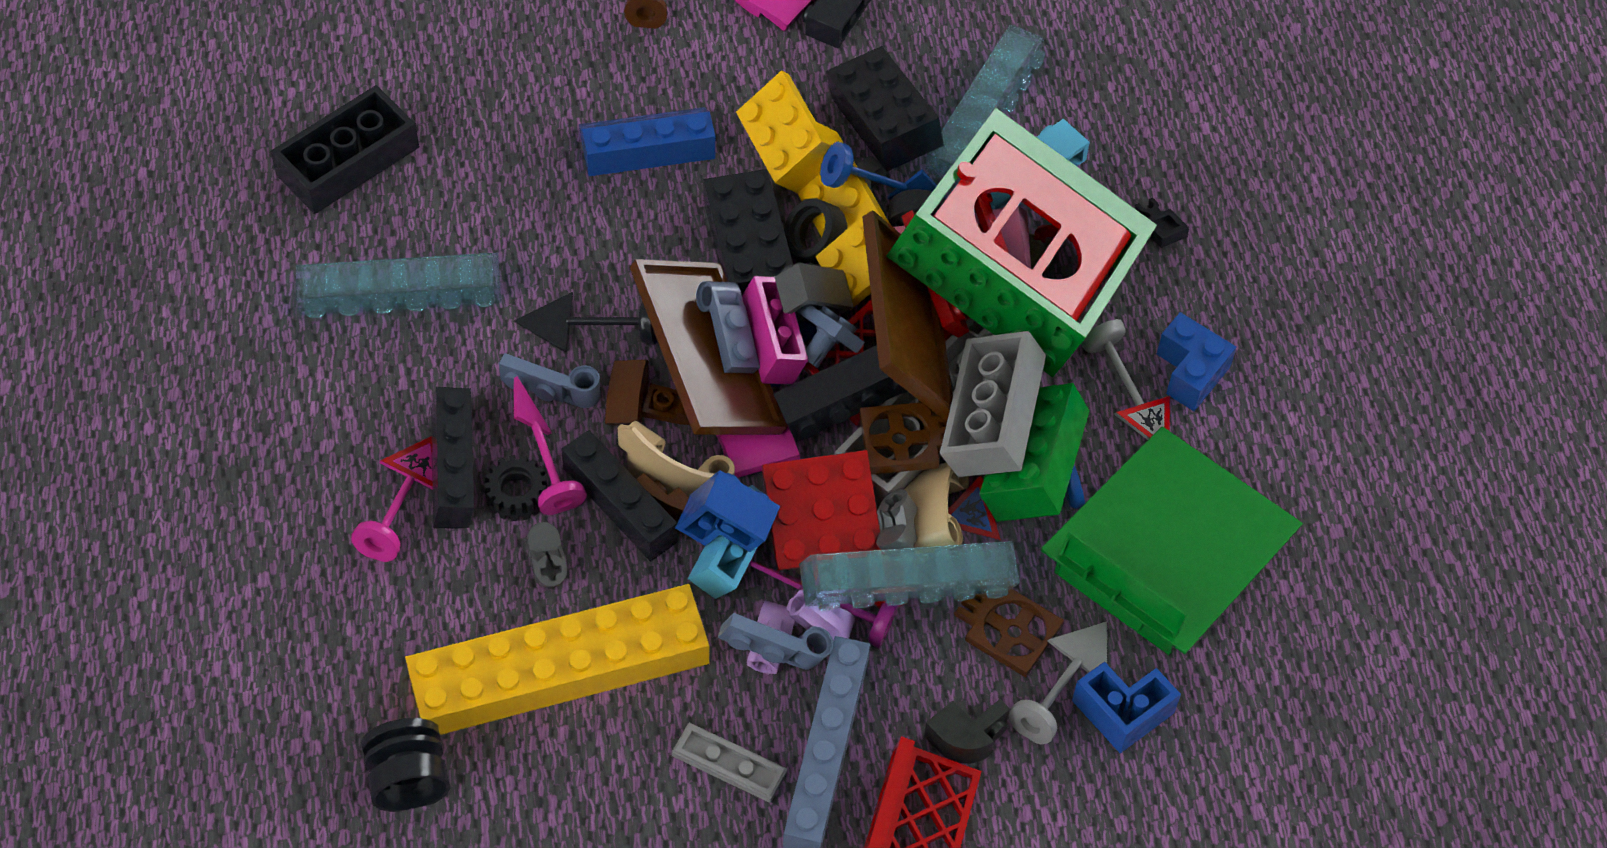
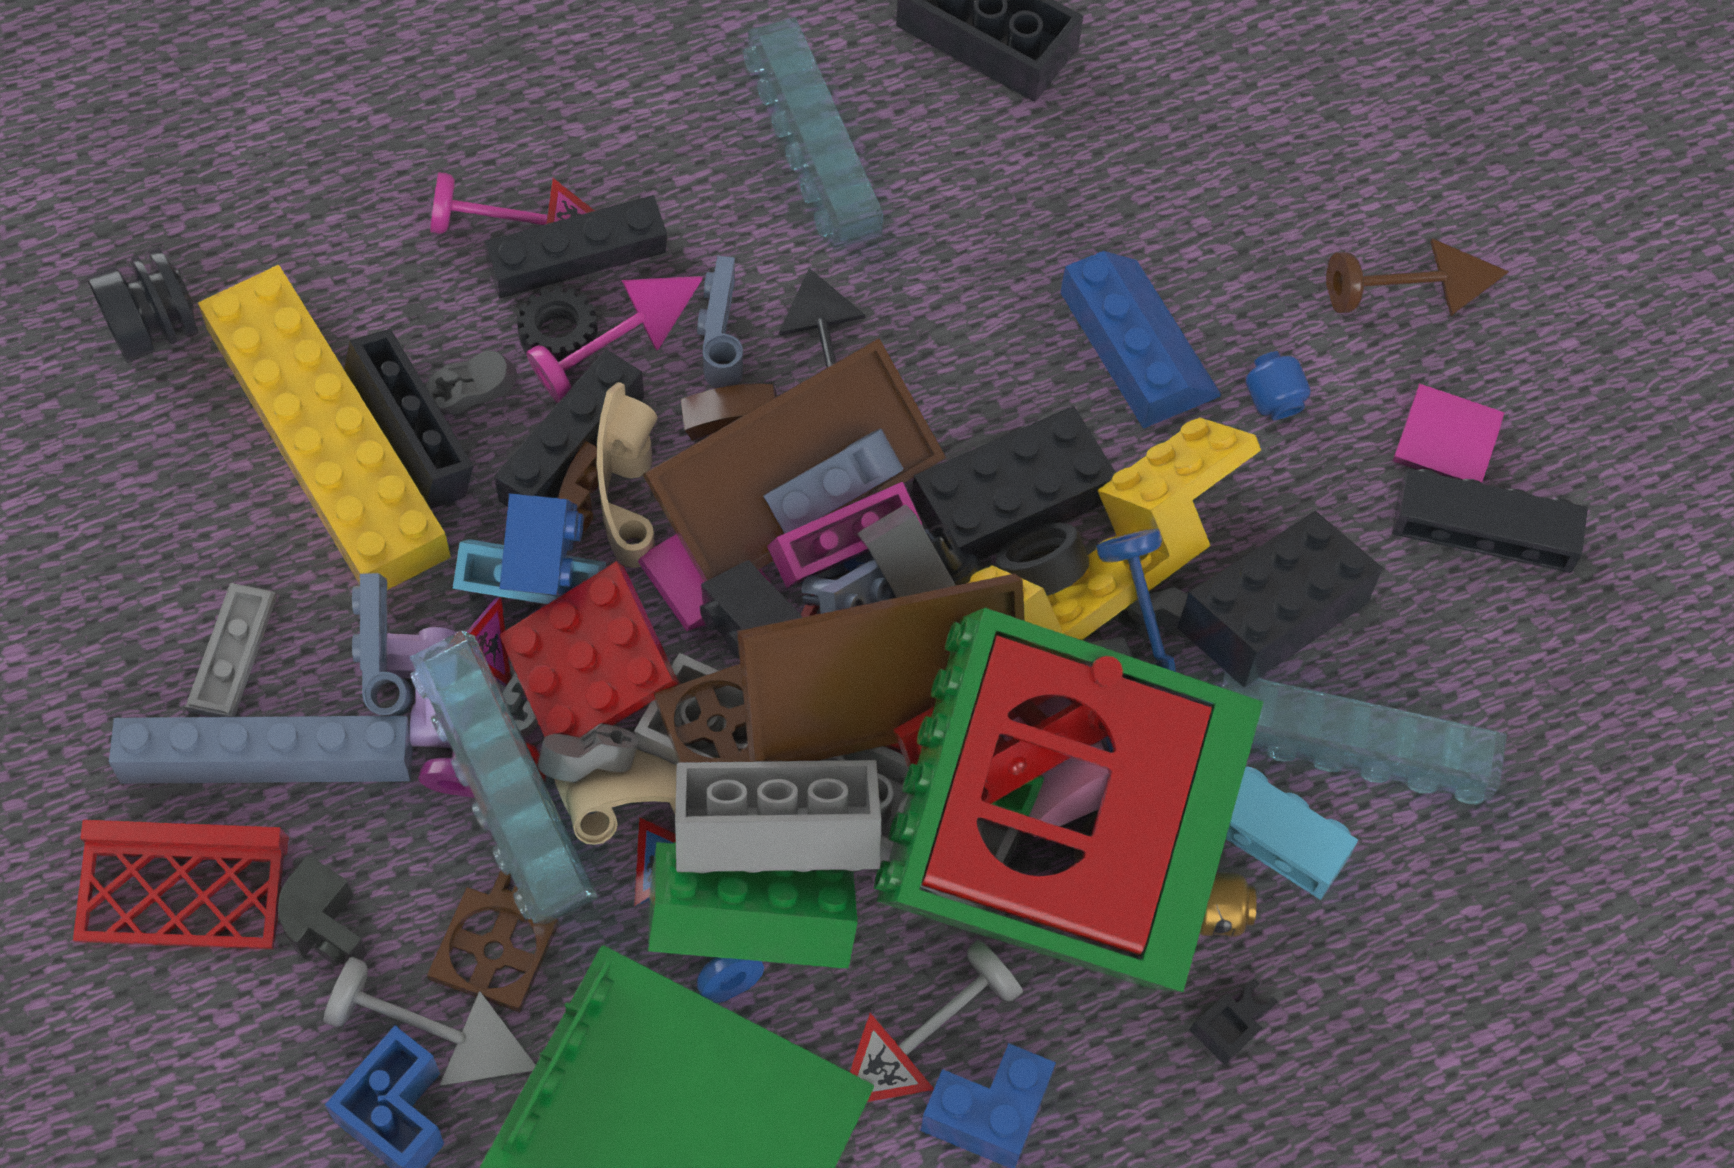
camera: 75 degrees right, 5 degrees up
none -> black brick [344,328,474,509]
none -> blue head [1246,351,1311,421]

